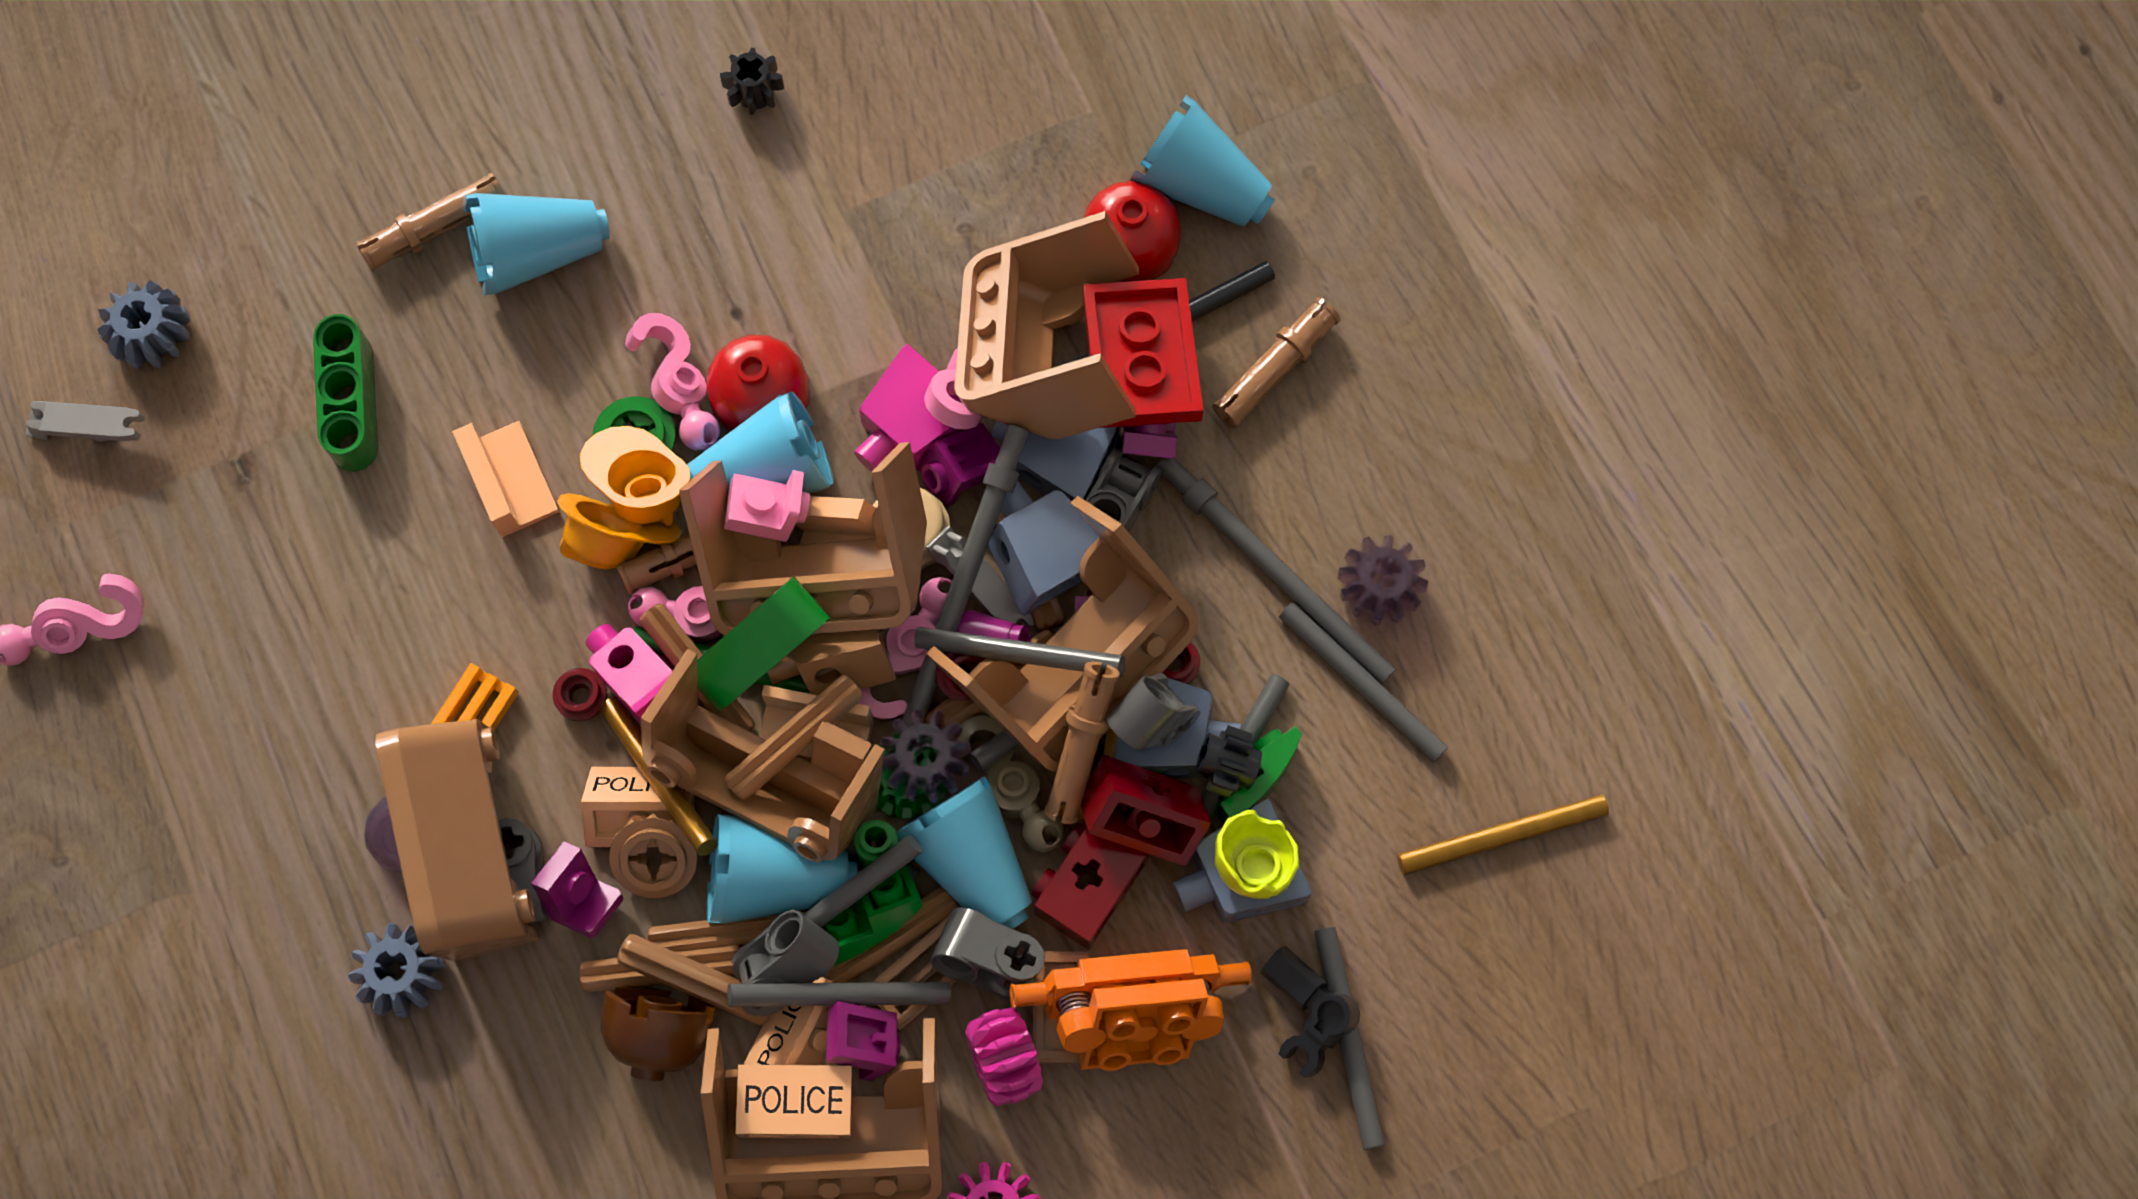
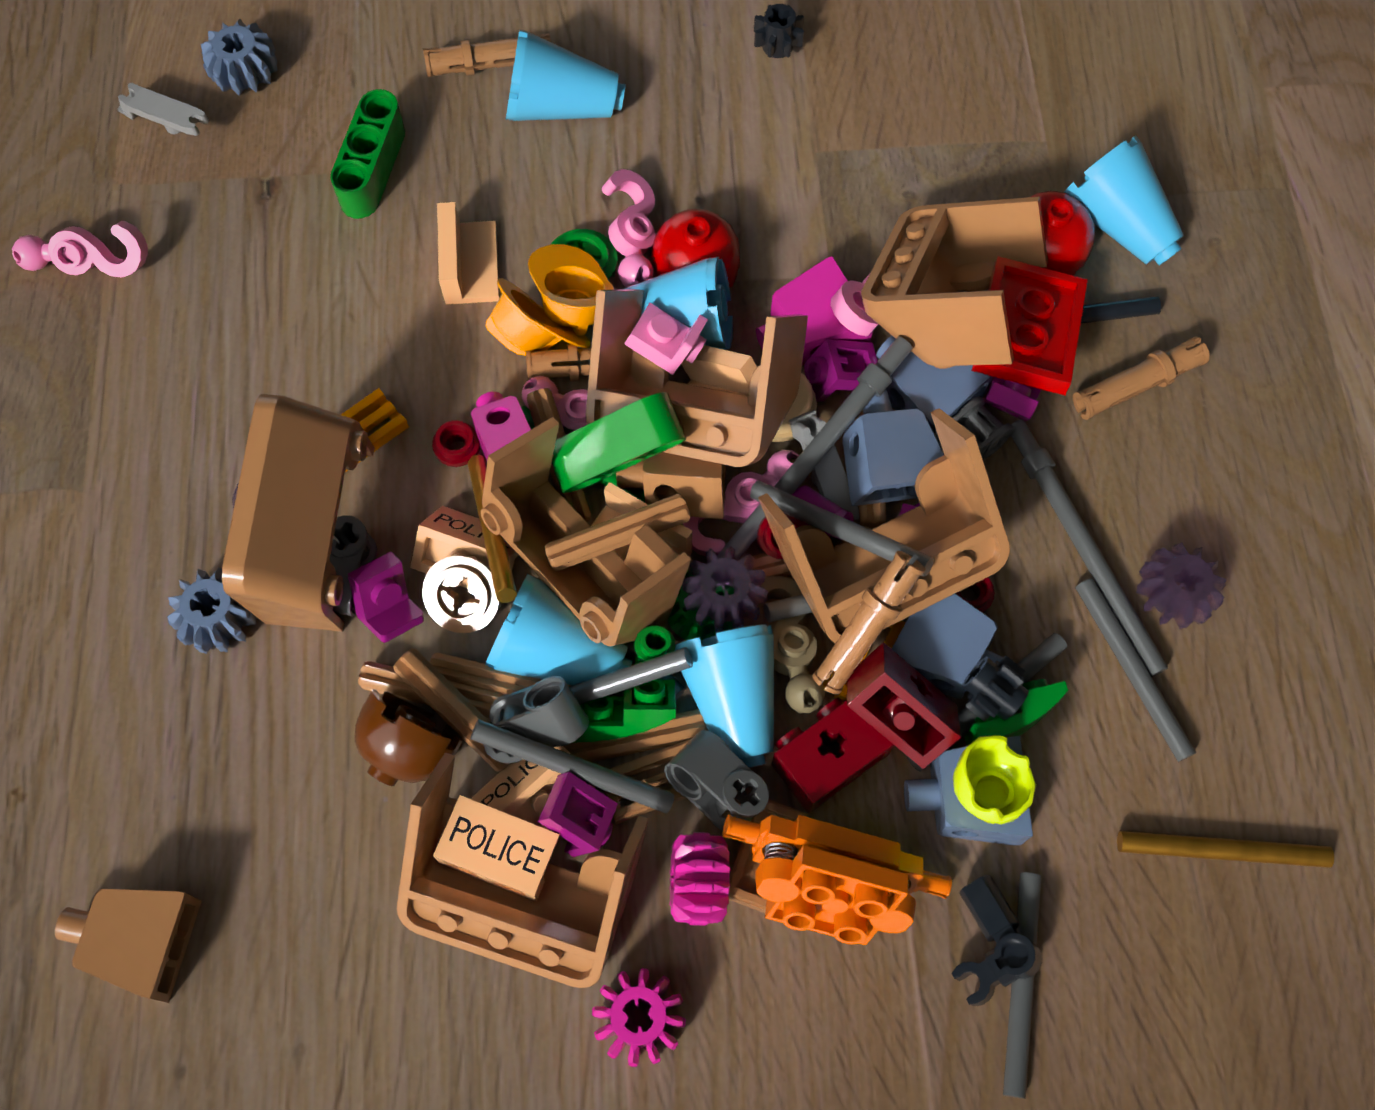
camera: 20 degrees right, 5 degrees down
dark grey piece [1107,673,1201,750] -> none

